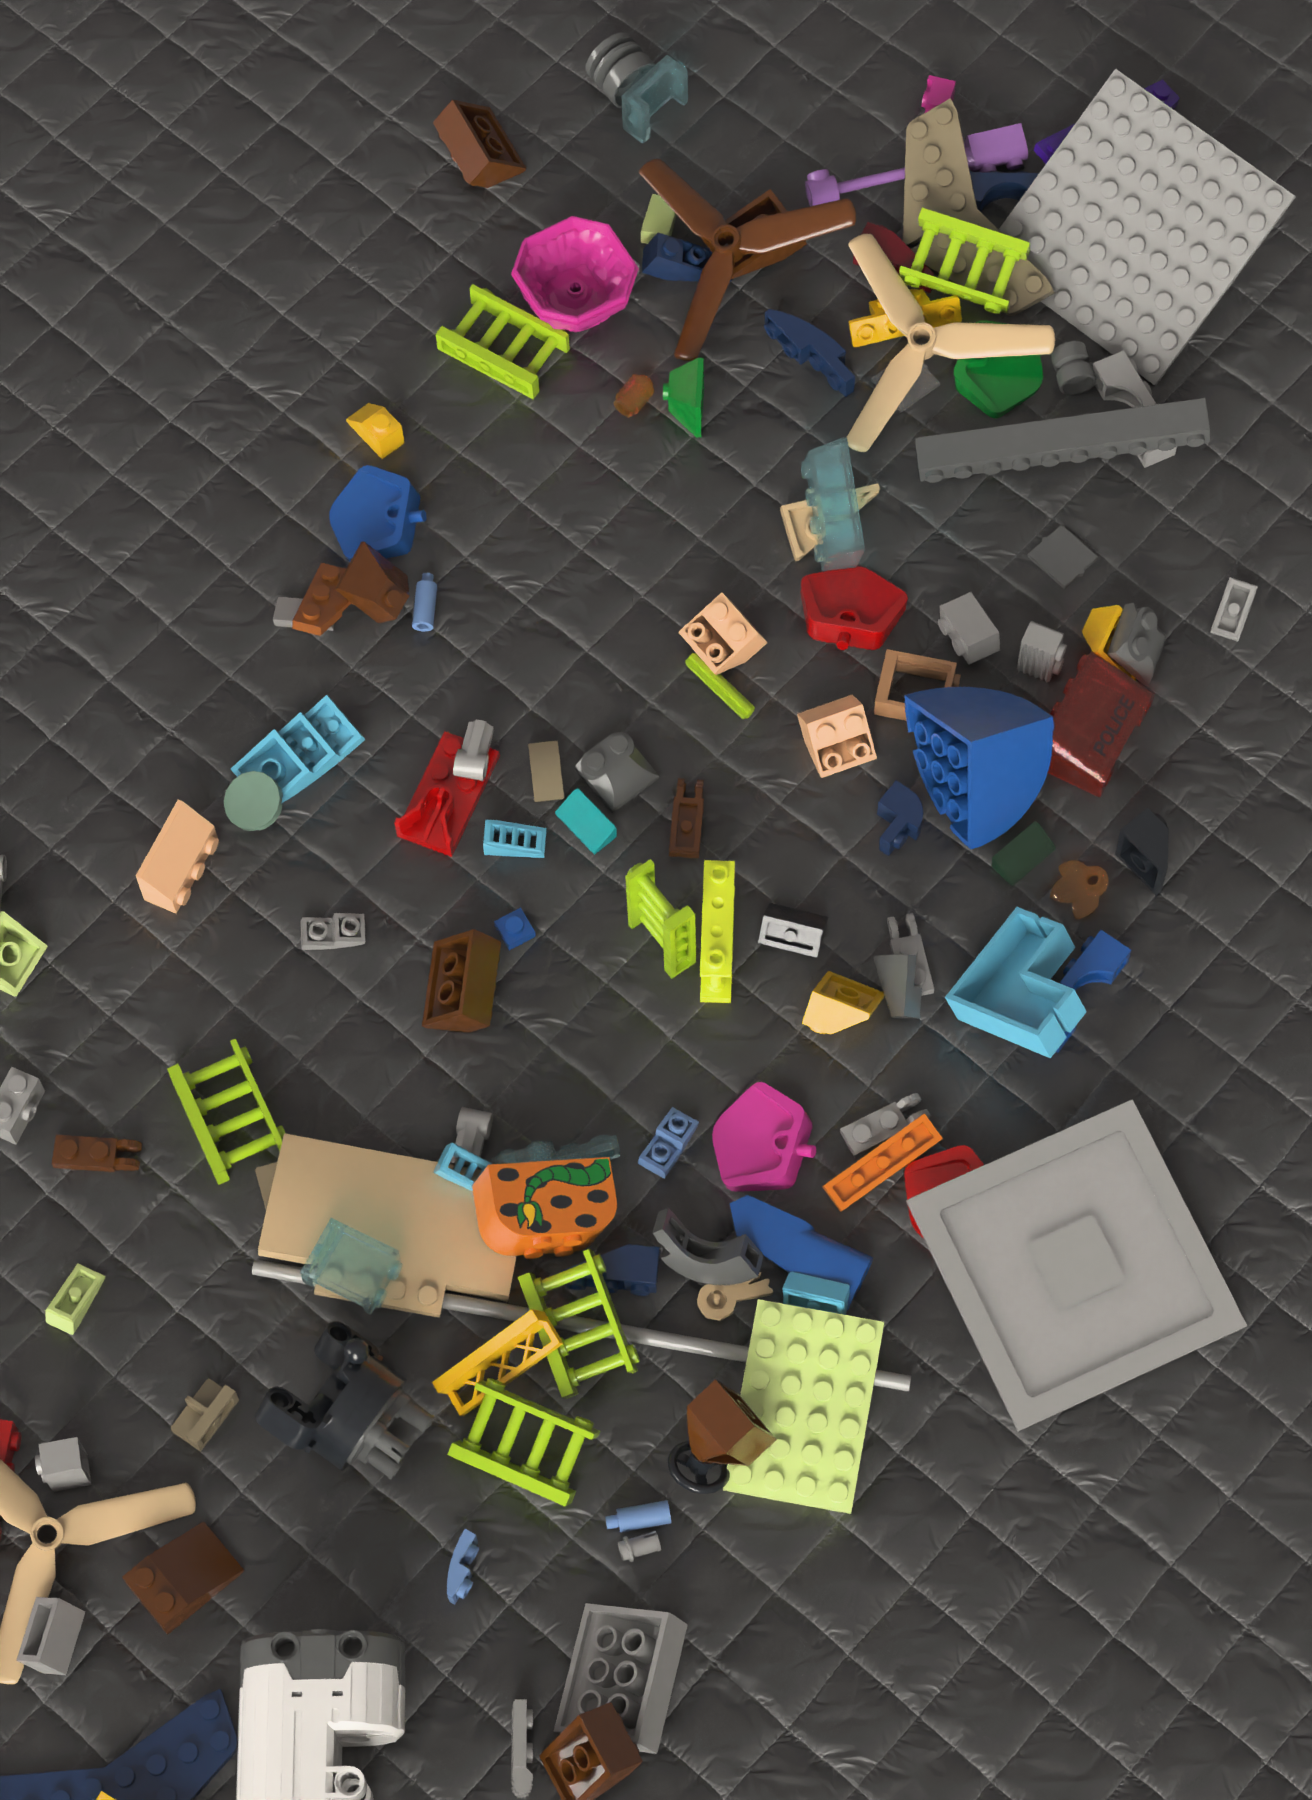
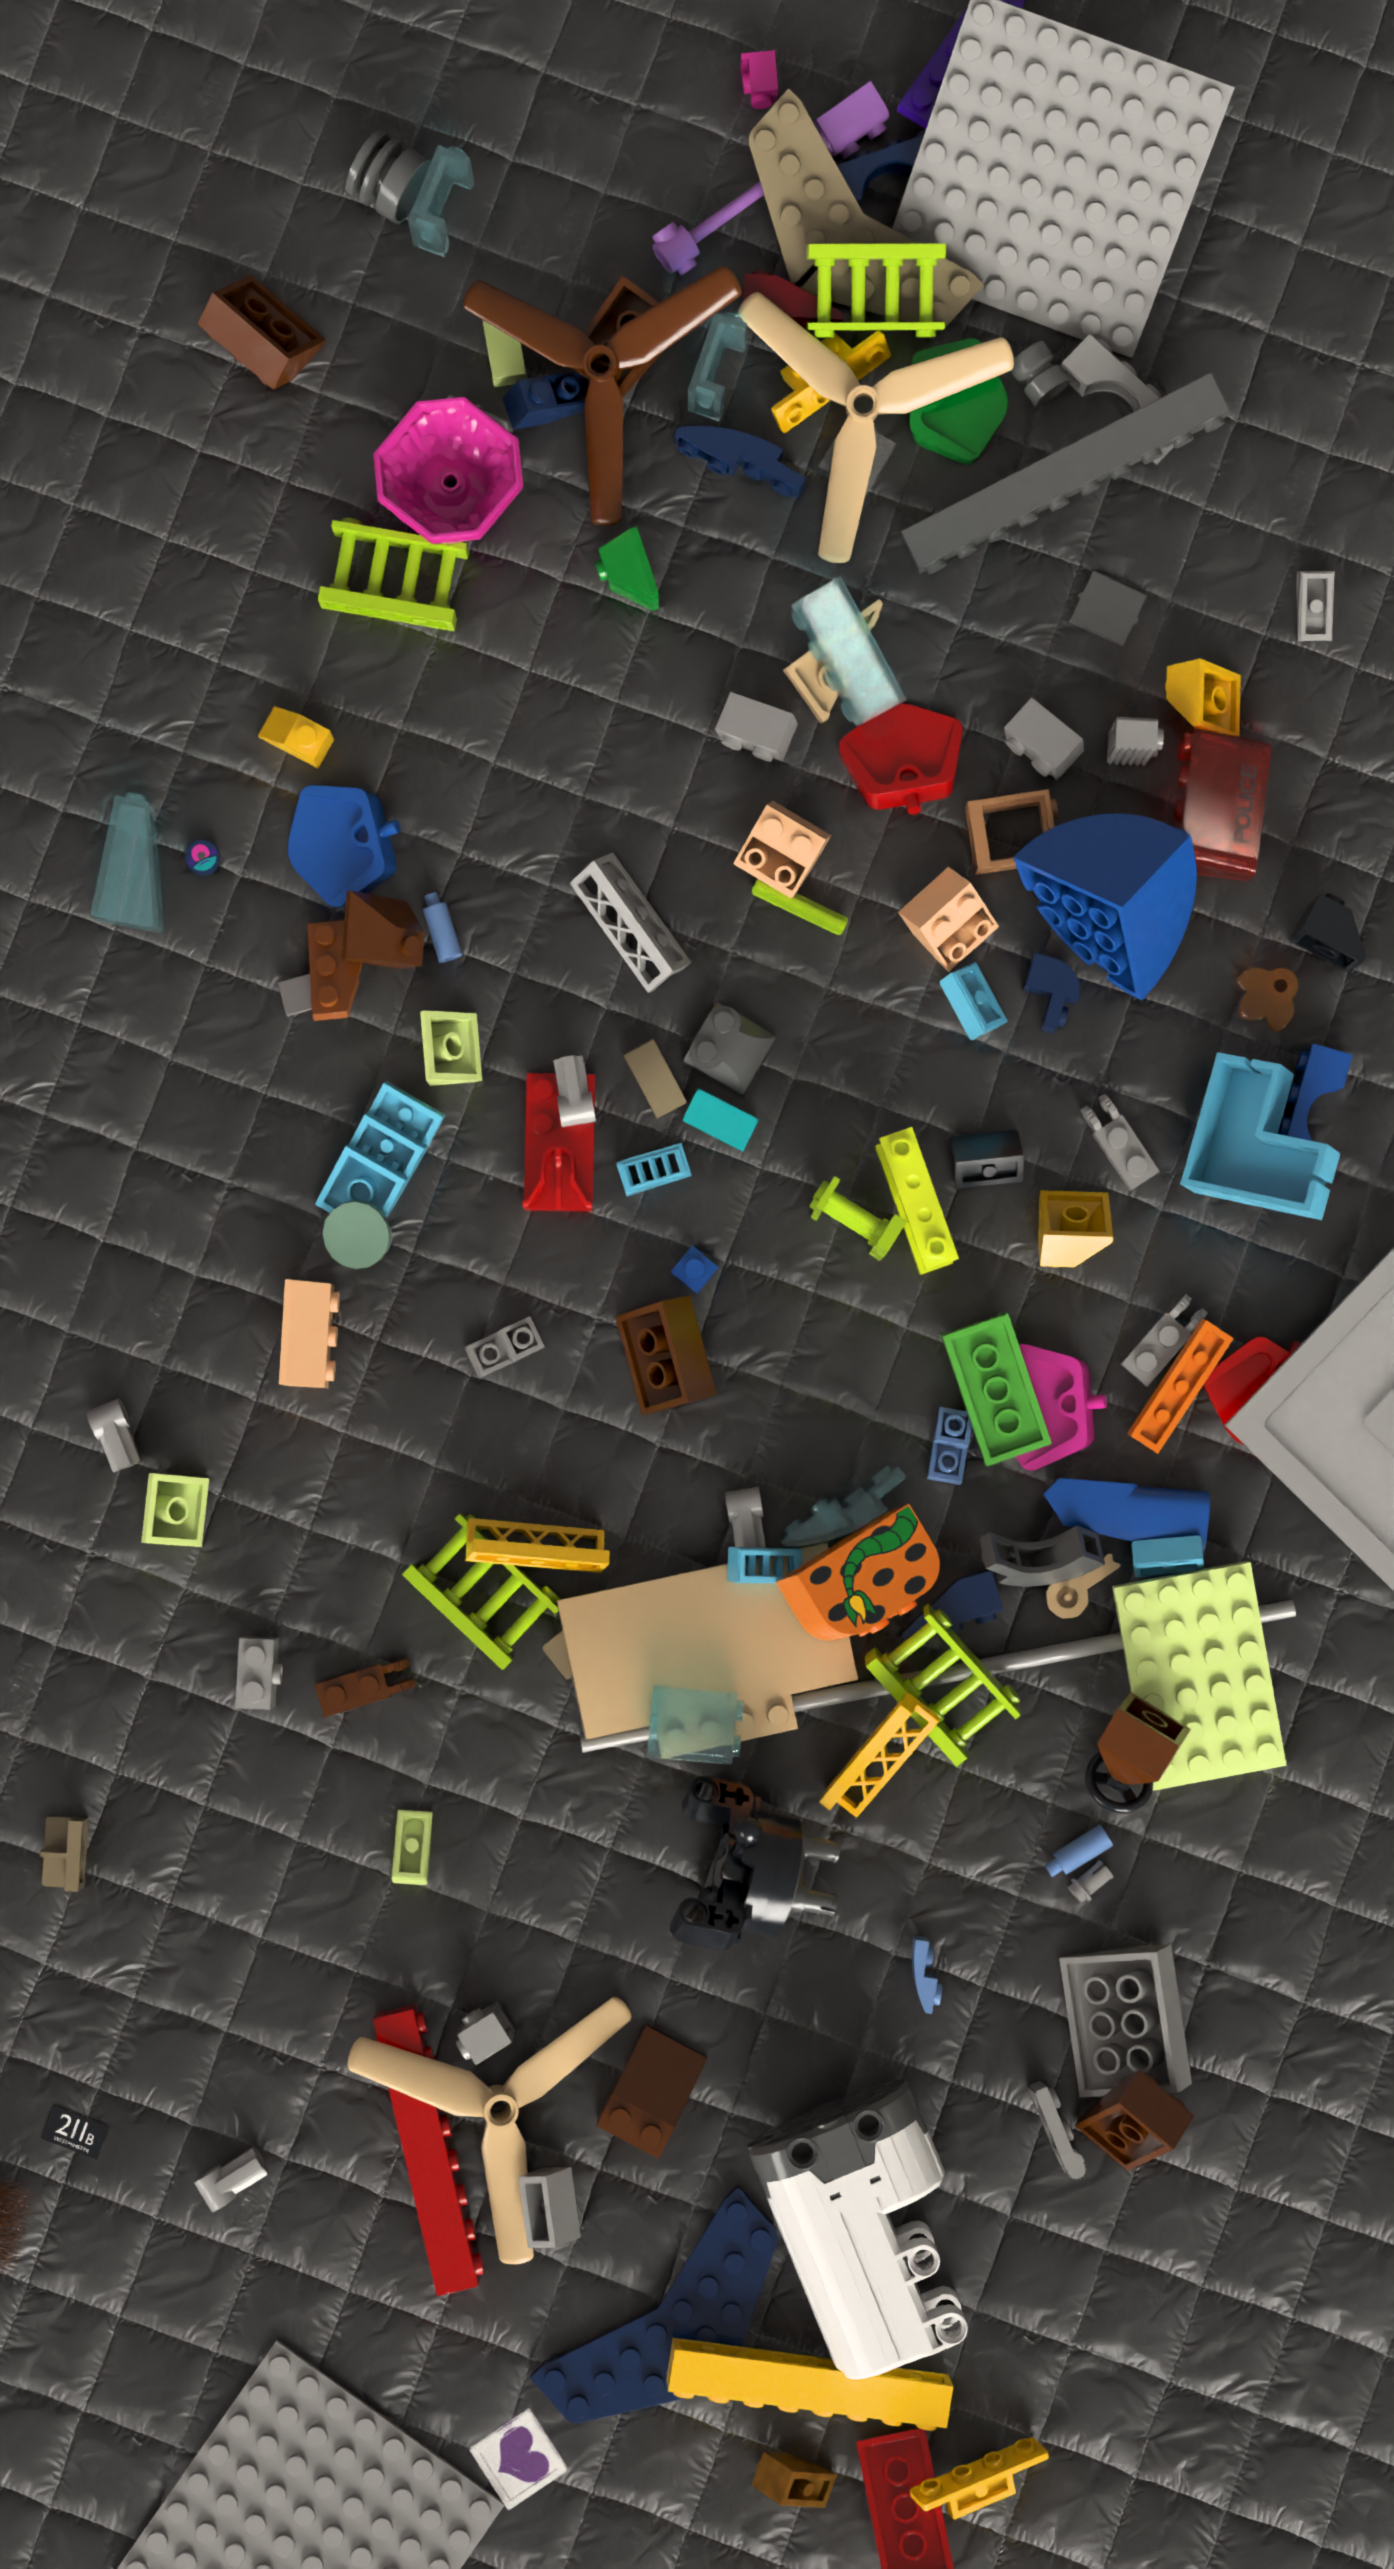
camera: 25 degrees left, 20 degrees up
dark tan panel [171,1379,239,1452] -> none
lime fence [447,1378,600,1507] -> none
clear orange brick [614,374,655,417] -> none
reddish brown hinge [669,778,704,858] -> none
dark grey slope [874,954,922,1018] -> none
clear green slope [991,821,1056,886] -> none
dark grey slope [1107,603,1167,686] -> none
none -> clear light blue slope [90,792,164,934]
none -> tile [185,840,221,876]
none -> yellowish green slope [420,1011,482,1086]
none -> yellow fence [465,1518,610,1573]
none -> light grey fence [570,852,692,993]
none -> clear light blue panel [688,312,747,422]
none -> light grey brick [715,692,798,762]
none -> bright green plate [938,1311,1052,1466]
none -> medium azure slope [940,962,1008,1040]

